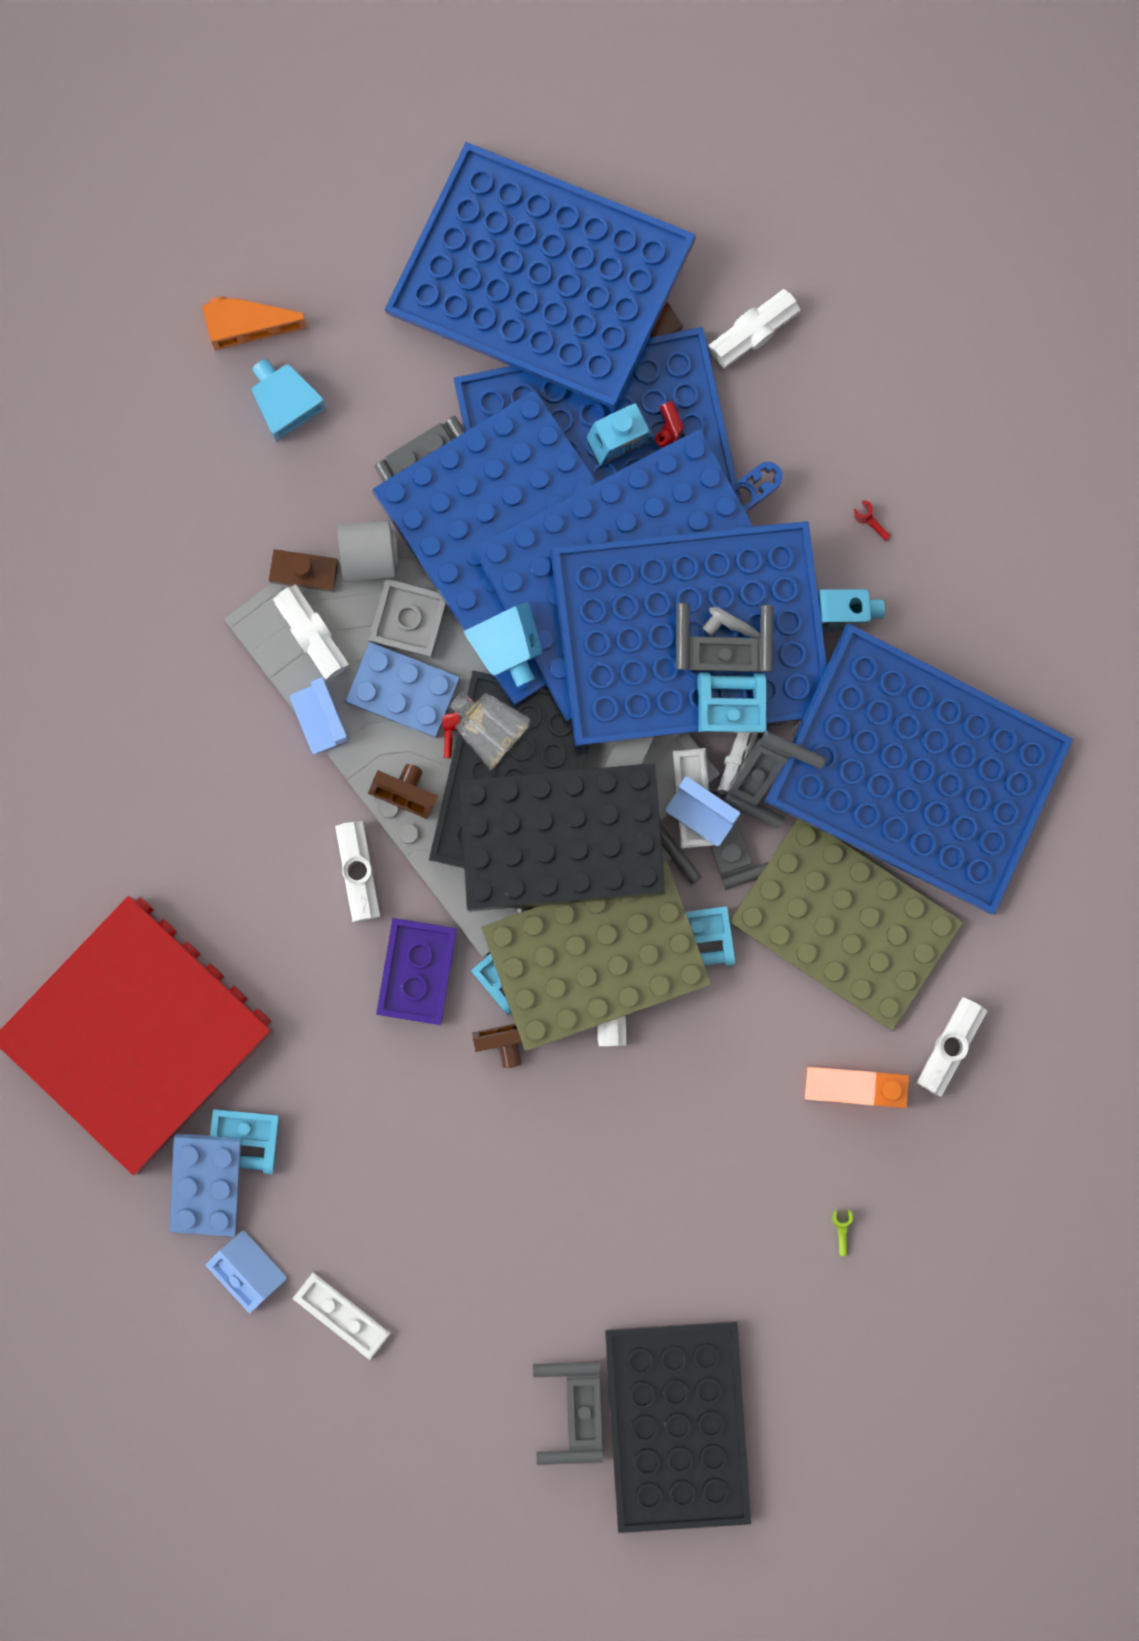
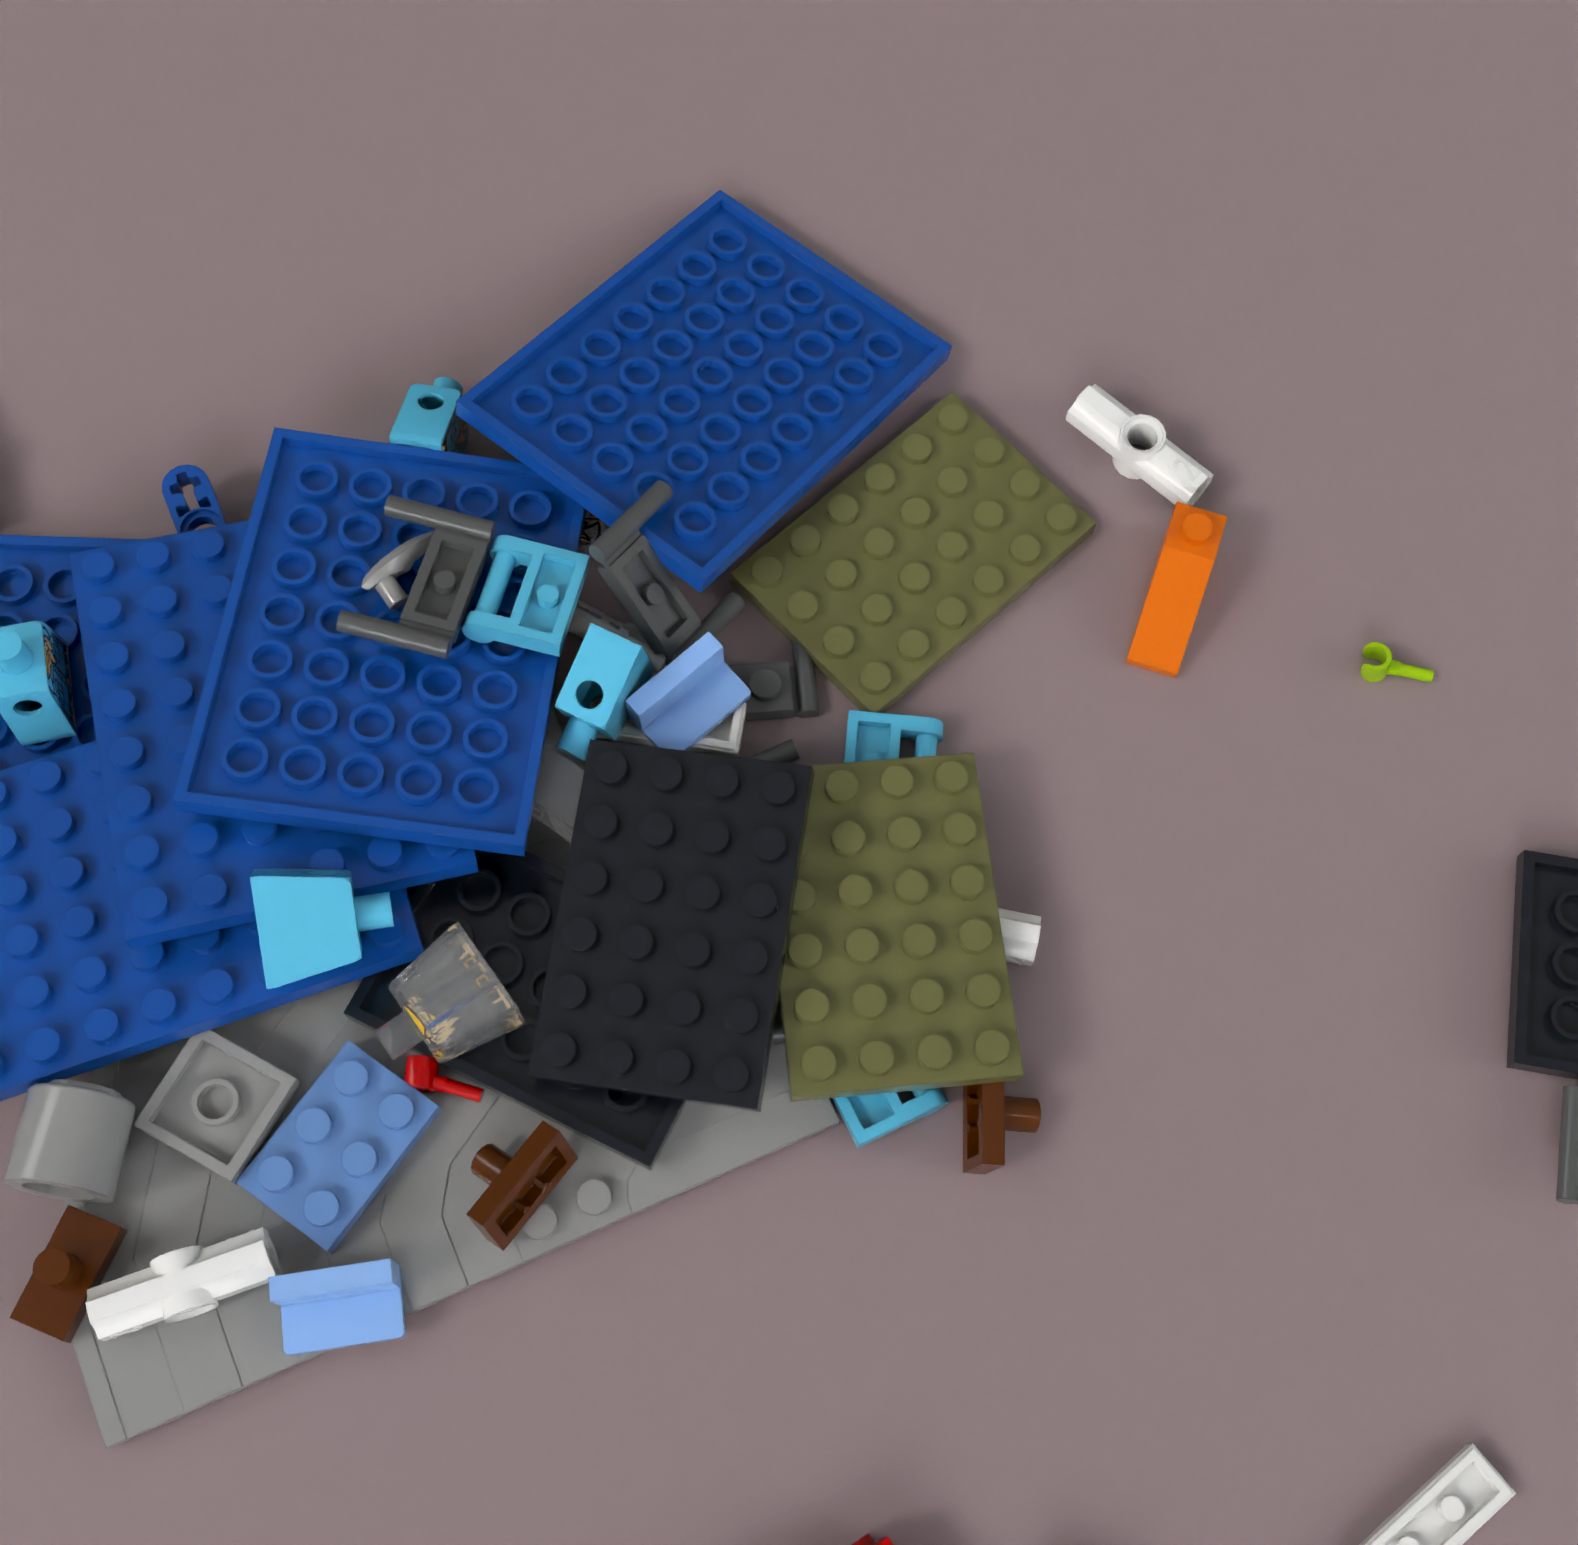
camera: 75 degrees left, 15 degrees down
white piece [335,821,381,922] -> none
dark purple plate [376,918,457,1025] -> none
red arm [655,401,684,448] -> none
red hand [854,500,891,541] -> none
none -> medium azure torso [555,623,655,761]

